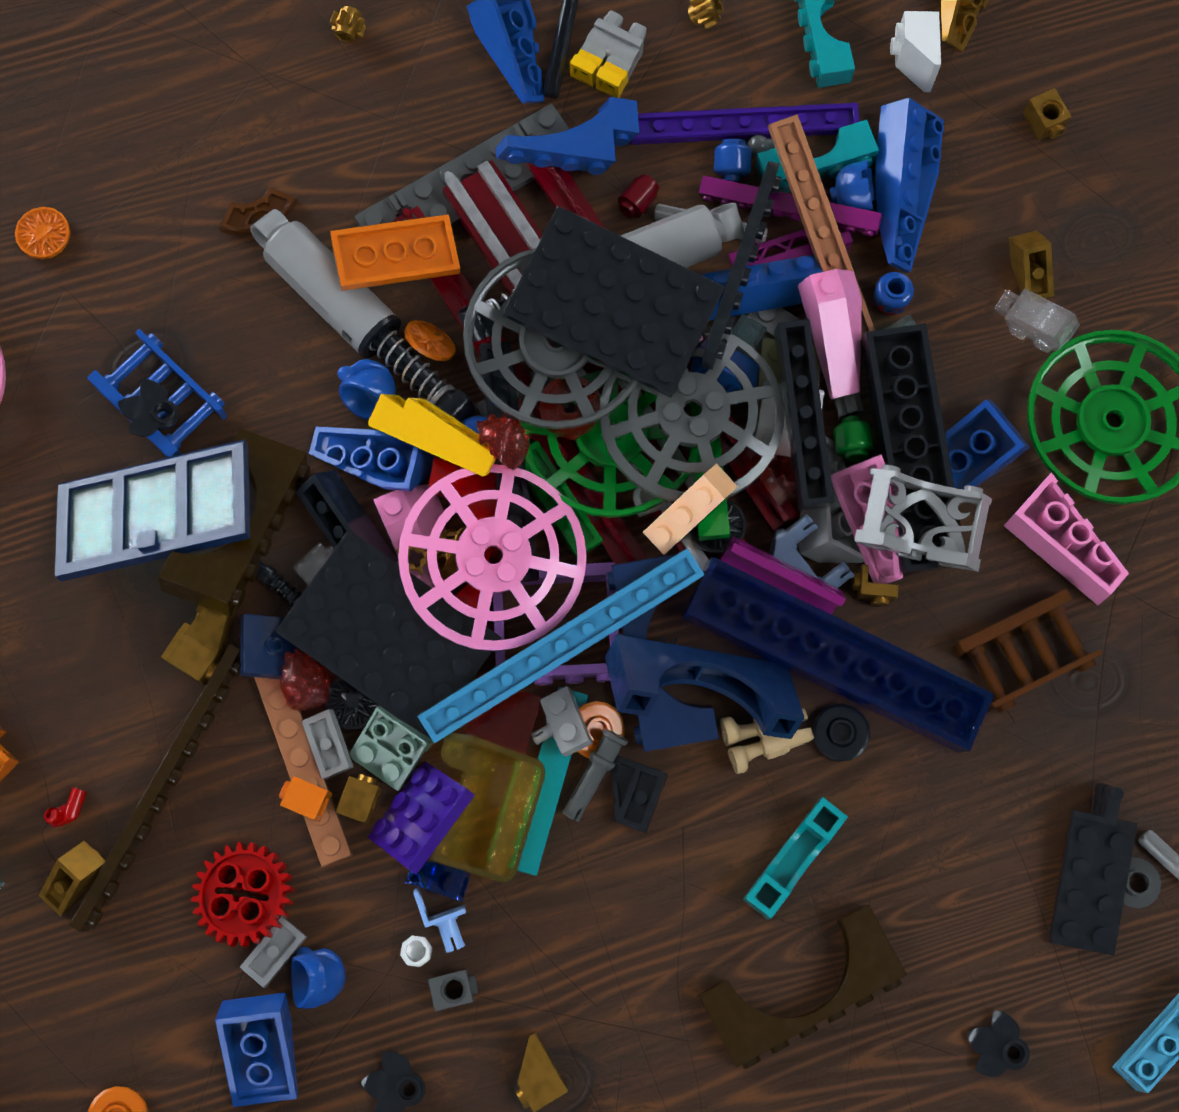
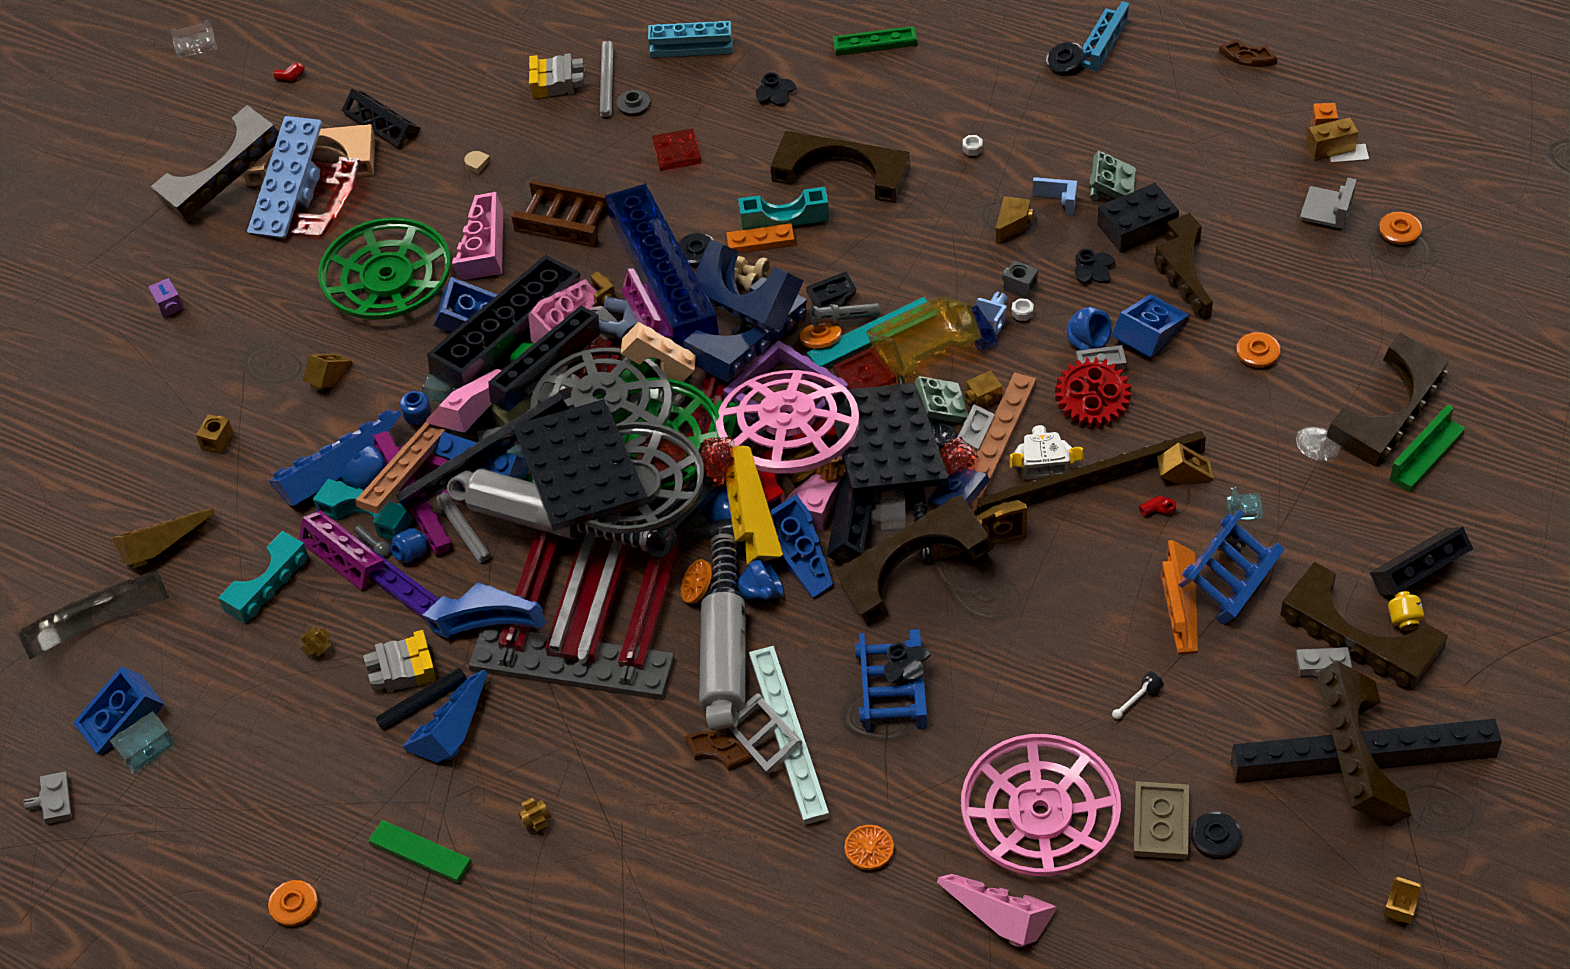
camera: 130 degrees left, 25 degrees down
door [55,439,250,582] -> none
orange brick [279,776,332,822] -> none
orange plate [330,214,460,291] -> none
dark purple plate [368,761,475,875] -> none
dark azure plate [417,548,704,743] -> none
light grey plate [531,686,593,757] -> none
dark red brick [618,174,659,218] -> none
light grey fence [854,465,992,572] -> none
white slope [890,11,941,93] -> none
clear brick [994,288,1080,354] -> none
black hinge [1048,783,1138,955] -> none
none -> magenta fence [299,511,384,591]
none -> clear red plate [652,128,701,171]
none -> orange plate [726,223,795,253]
none -> light grey window [729,694,803,774]
none -> light aqua plate [749,646,829,825]
none -> white torso [1009,425,1084,480]

